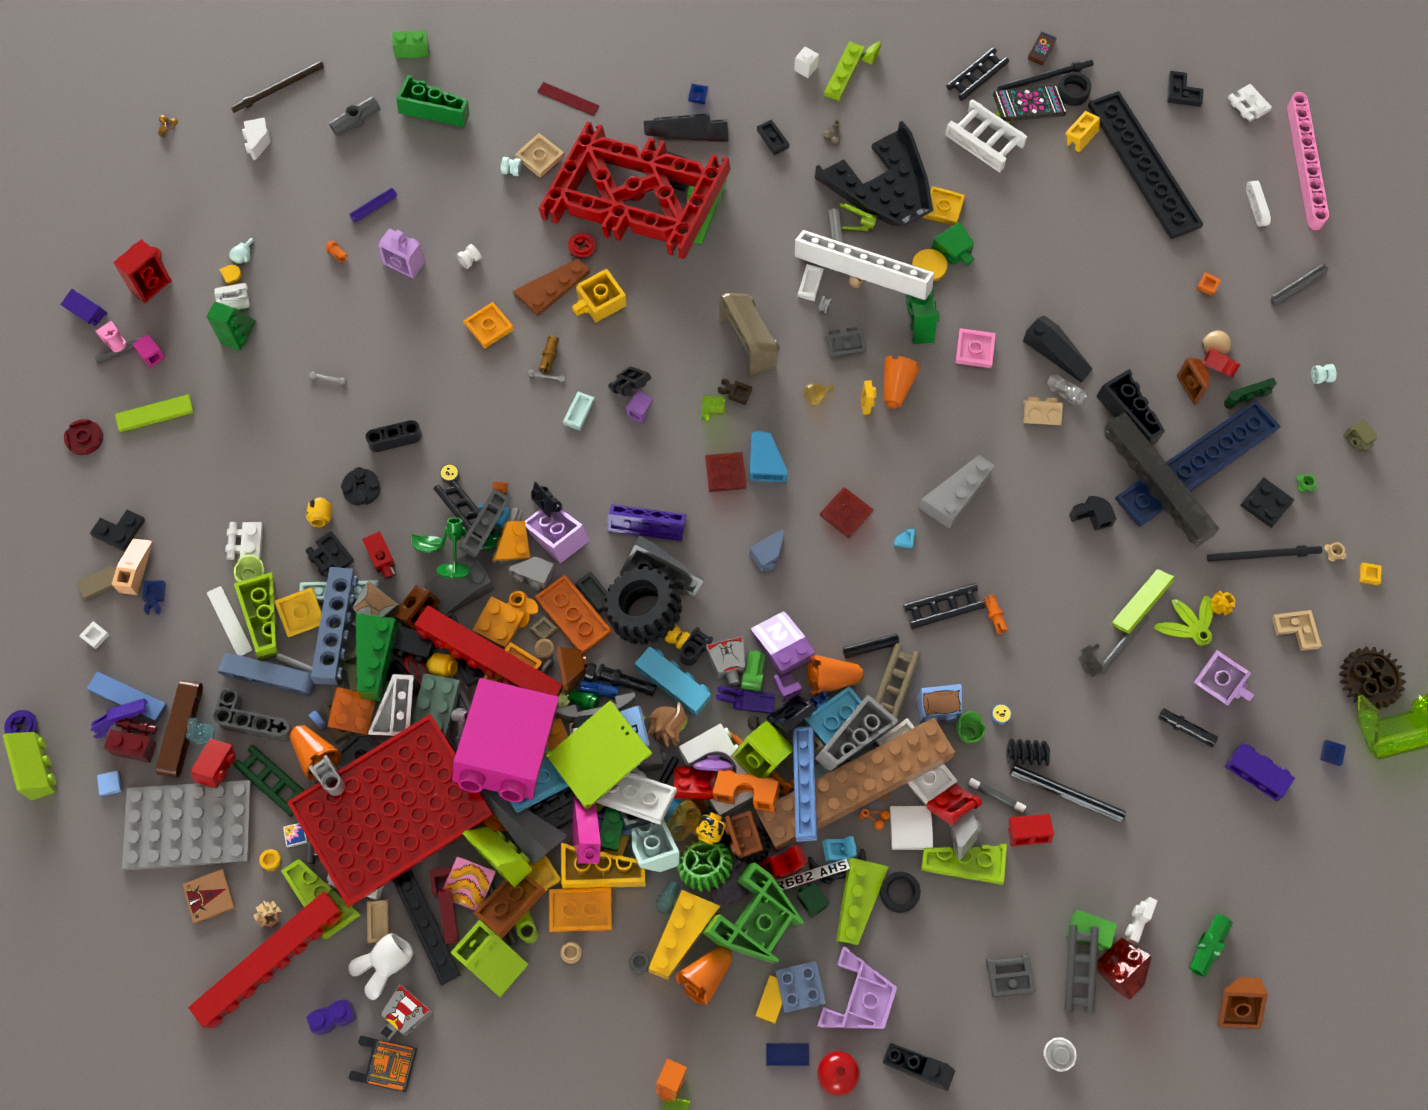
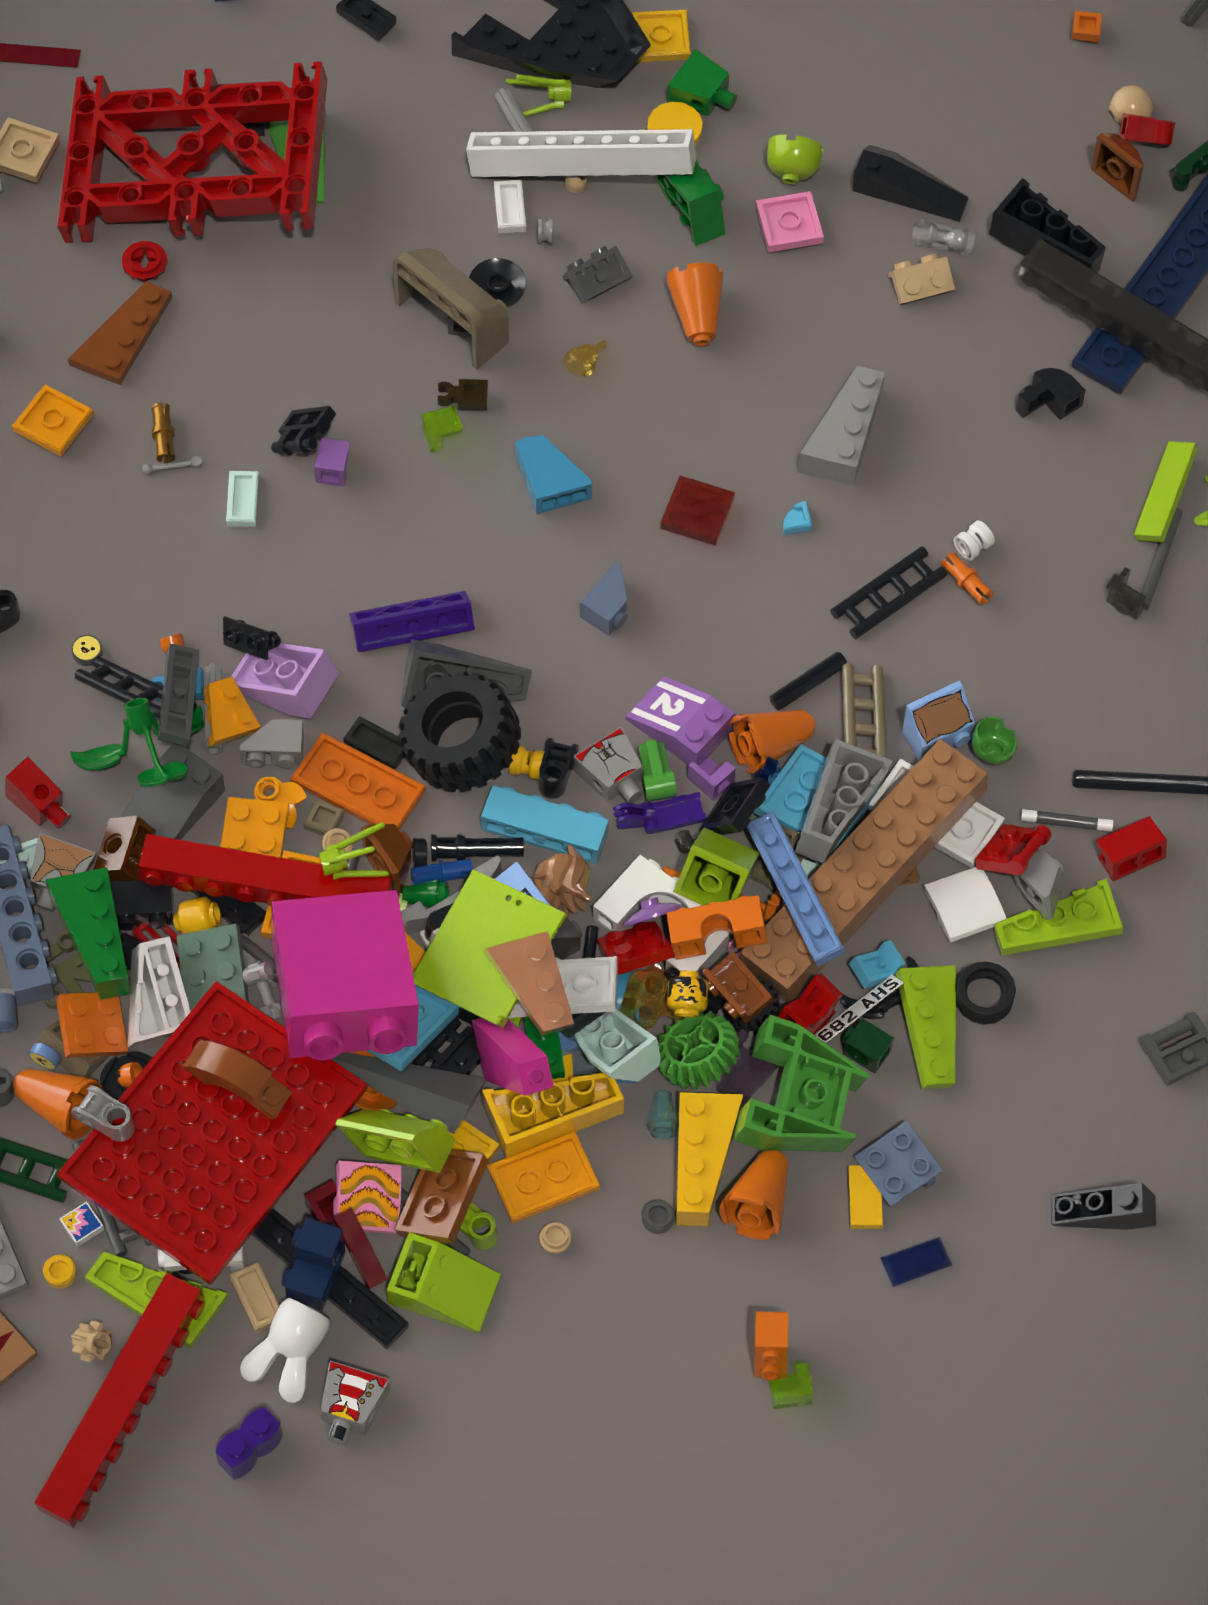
camera: 20 degrees left, 5 degrees down
flag [349,1036,417,1092] -> none
yellow hinge [572,269,626,323] -> none
black wedge [643,113,729,142] -> none
clear red plate [705,452,747,492] -> none
lavender wing [817,946,897,1030] -> none
red cylinder [817,1051,860,1096] -> none
orange piece [858,809,890,830] -> none
yellow plate [861,380,876,414] -> none
light yellow tile [991,704,1012,725] -> none
black piece [1006,739,1050,766] -> none
none -> orange hinge [117,1062,143,1088]
none -> dark orange arch [182,1040,292,1119]
none -> dark blue brick [282,1218,346,1310]
none -> lime plant [319,822,389,880]
none -> black dish [469,258,526,306]
none -> nougat wedge [485,931,574,1036]
none -> lime cylinder [767,134,823,185]
none -> white wheel [953,520,995,561]

